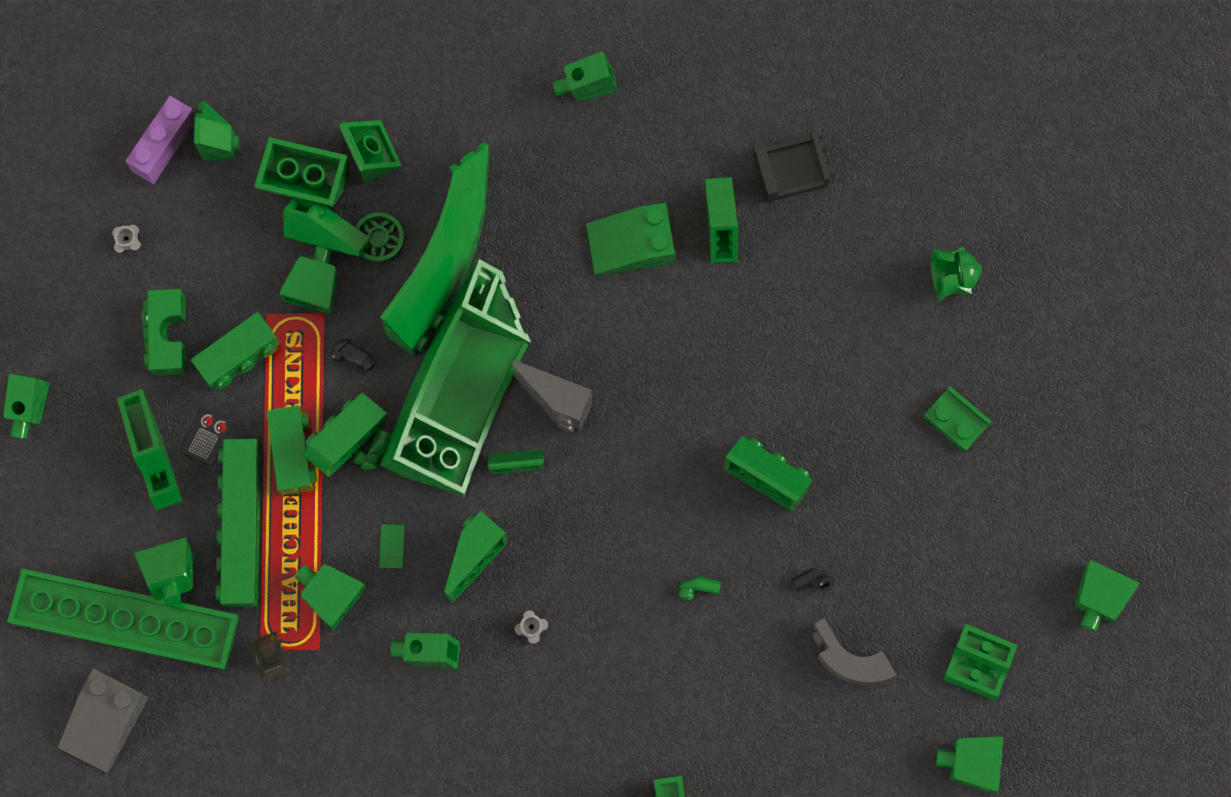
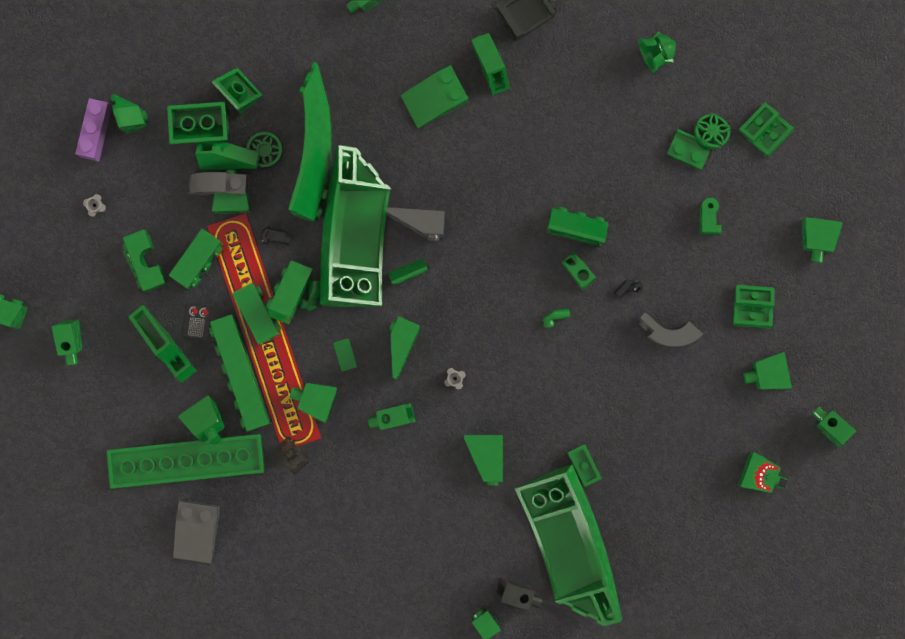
camera: 20 degrees left, 10 degrees up
none -> dark grey arch [189,172,246,196]
none -> green slope [464,435,503,486]
none -> green leg [561,252,596,291]
none -> green wheel [694,114,730,149]
none -> green leg [700,198,722,235]
none -> green slope [739,102,794,157]

